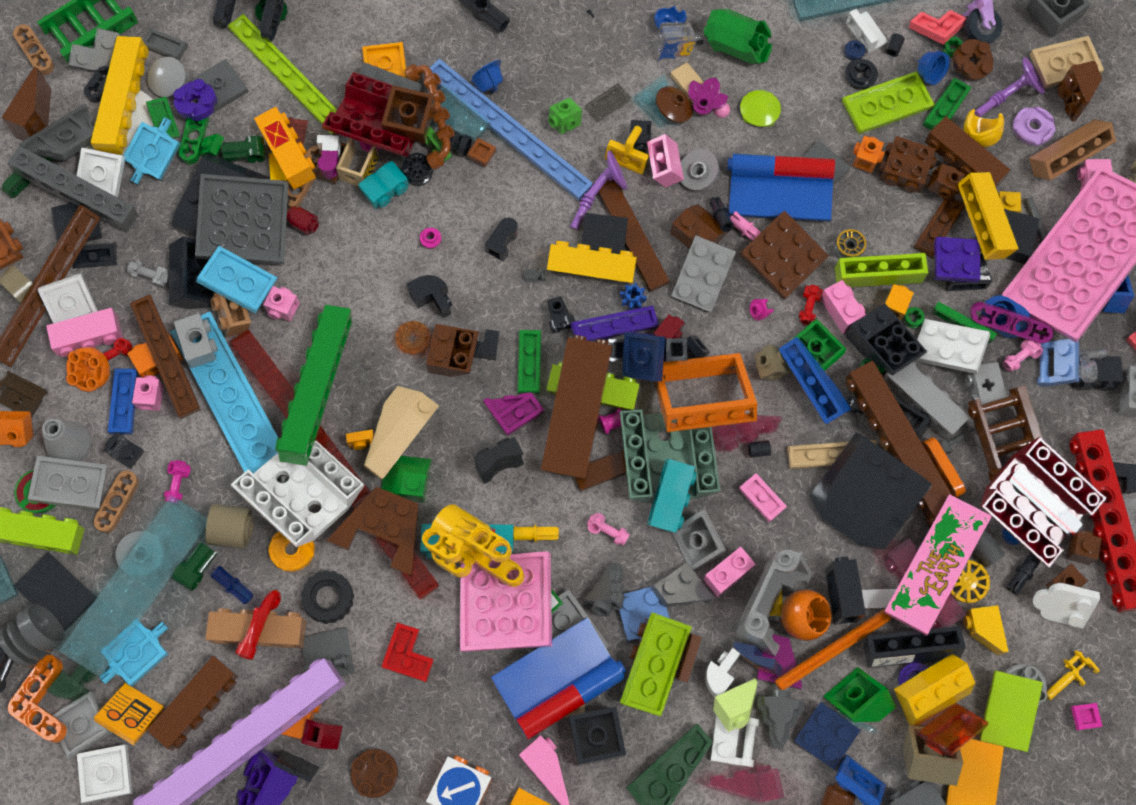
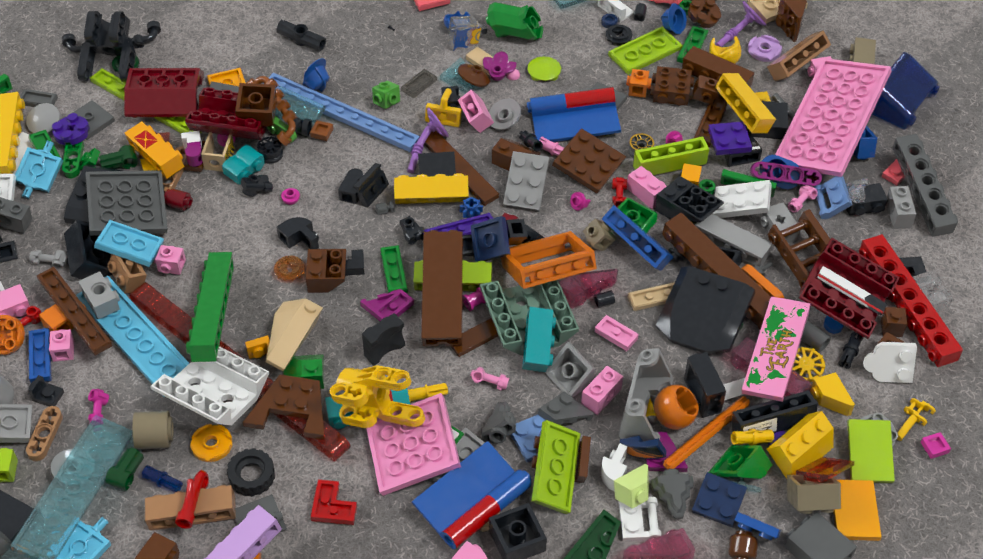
camera: 10 degrees left, 20 degrees down
none -> dark red slope [124,68,204,118]
none -> black plate [241,174,273,197]
none -> black plate [354,163,389,207]
none -> dark pink plate [666,131,683,144]
none -> yellow pin [731,429,774,445]

